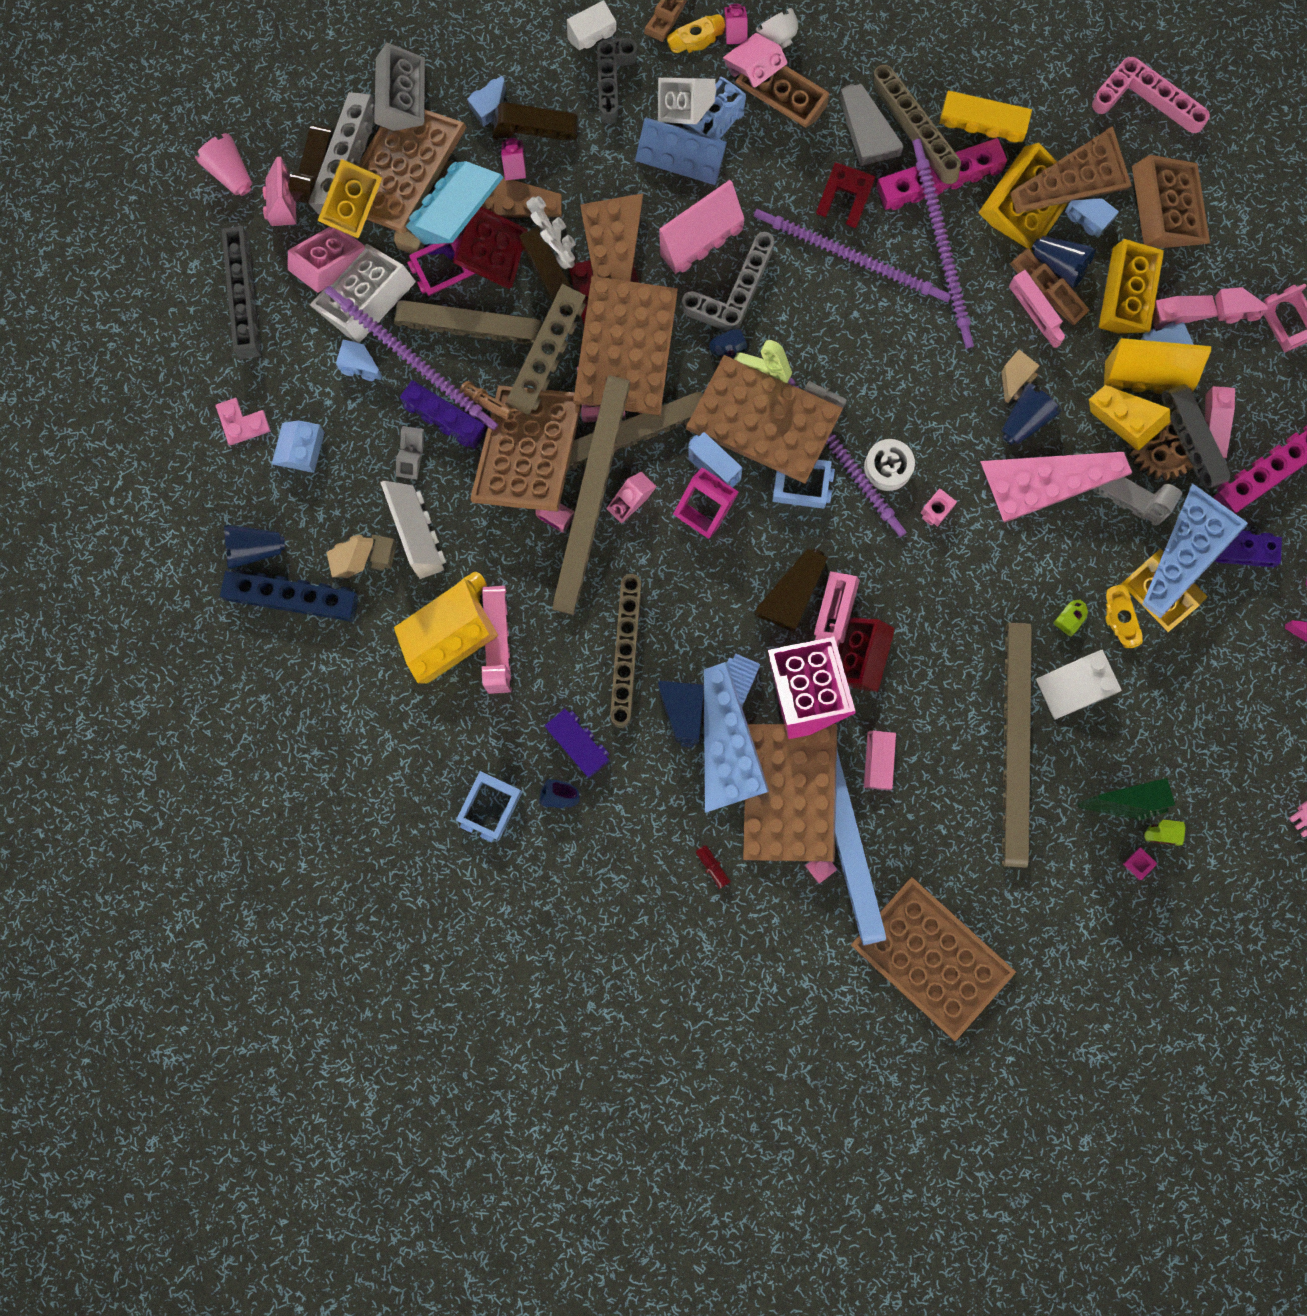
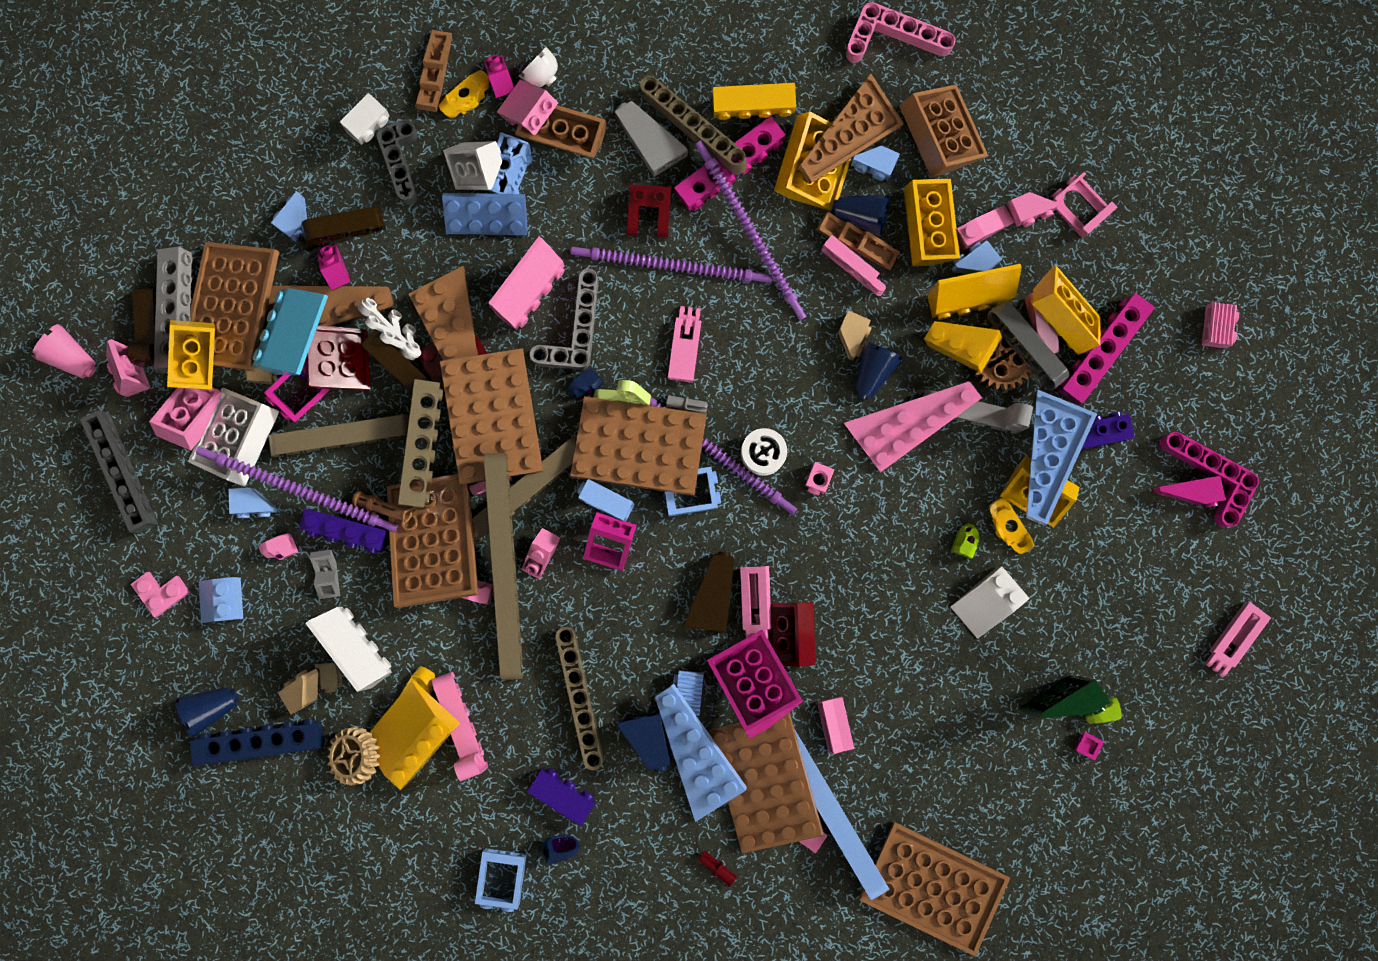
camera: 25 degrees left, 5 degrees up
light grey slope [374,42,425,131] -> none
dark tan beam [1002,623,1031,868] -> none
none -> bright pink rock [259,533,298,560]
none -> tan gear [326,727,381,786]
none -> bright pink hinge [668,306,701,383]
none -> yellow slope [1031,265,1101,355]

